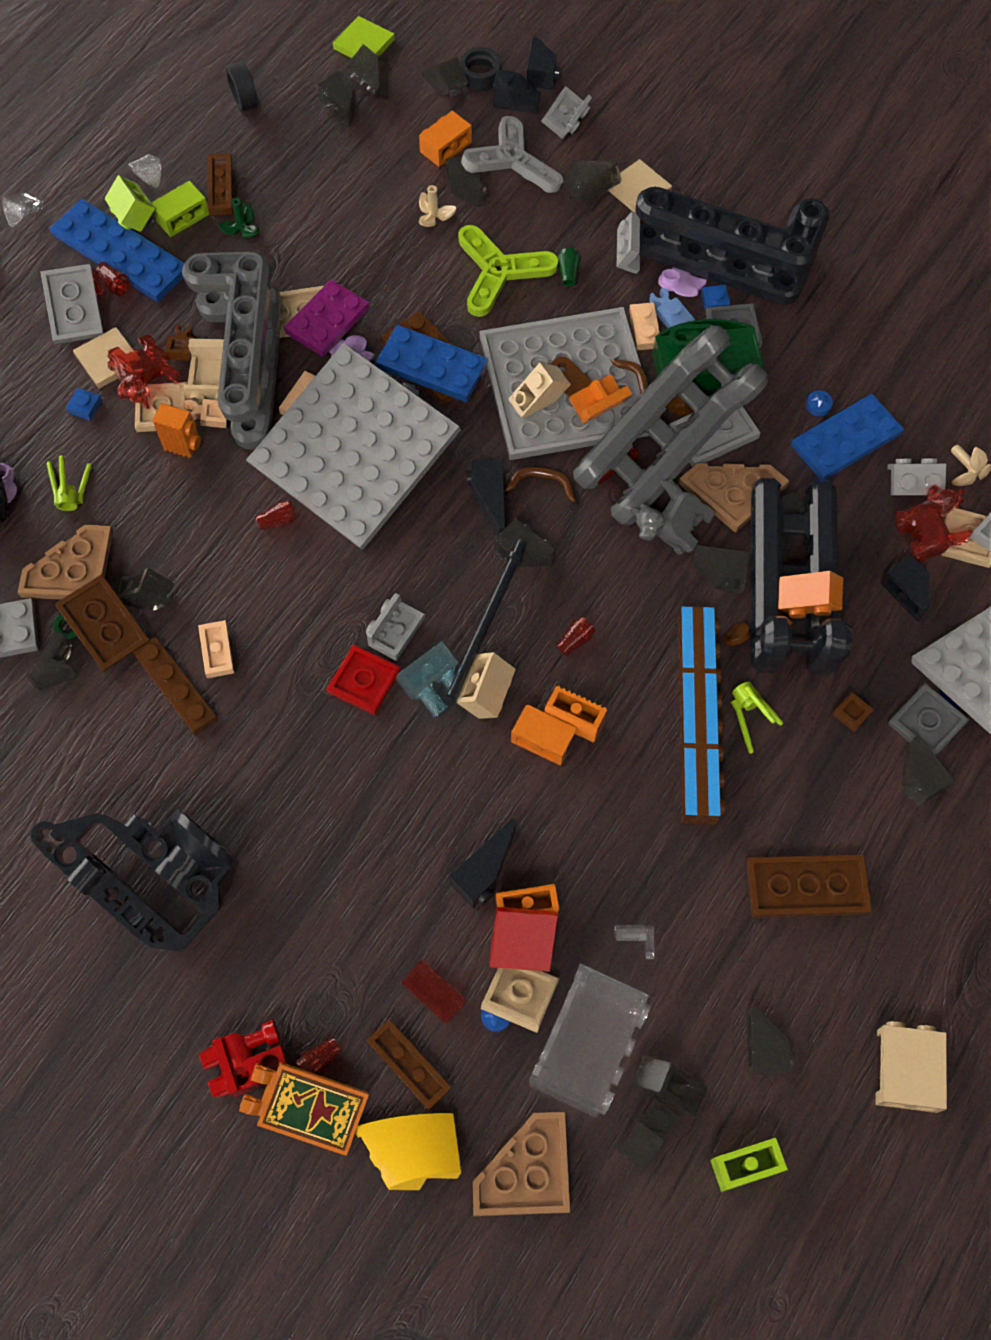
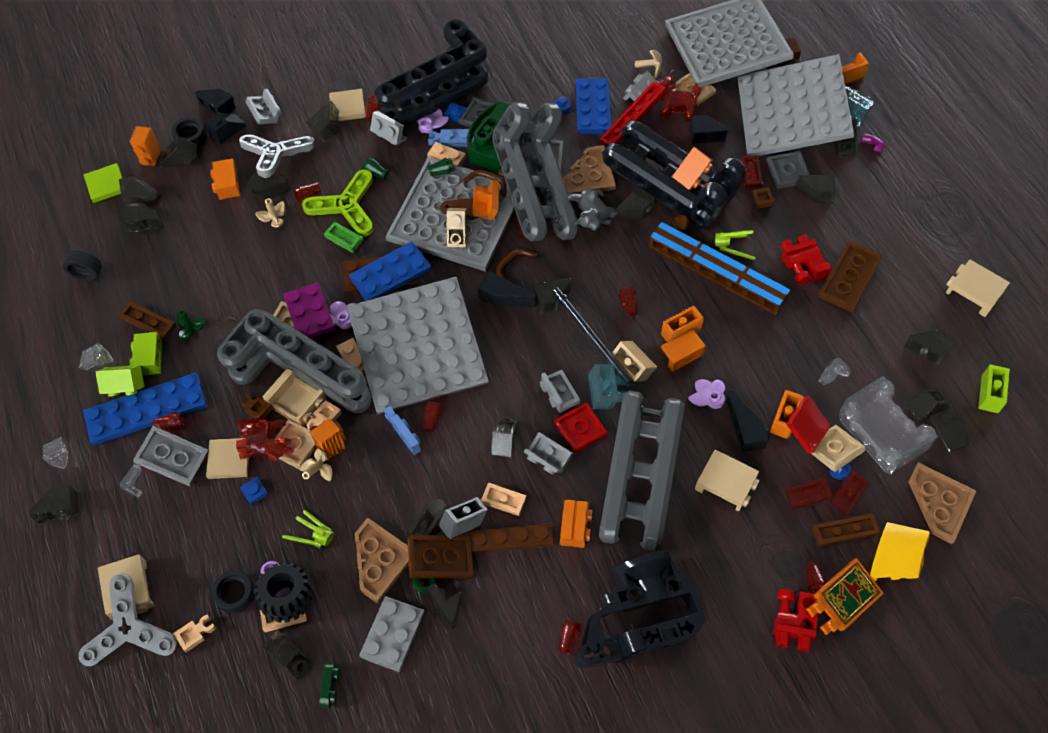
camera: 55 degrees left, 5 degrees down
none -> clear tile [120,462,143,498]
none -> orange brick [129,126,162,166]
none -> clear red cone [293,182,321,203]
none -> tan plant [300,448,333,481]
none -> bright green plate [324,222,364,253]
none -> medium blue plate [383,406,421,455]
none -> dark green cone [428,157,455,176]
none -> dark grey brick [438,497,487,539]
none -> clear smoke slope [491,418,517,457]
none -> light grey bracket [524,432,573,475]
none -> clear red cone [558,620,582,654]
none -> orange brick [560,500,592,548]
none -> red plate [599,81,667,146]
none -> dark grey beam [599,391,685,552]
none -> lavender plate [688,379,725,409]
none -> tan panel [695,450,760,511]
none -> clear red plate [740,155,763,188]
none -> red hips [781,234,832,285]
none -> clear red plate [829,470,869,515]

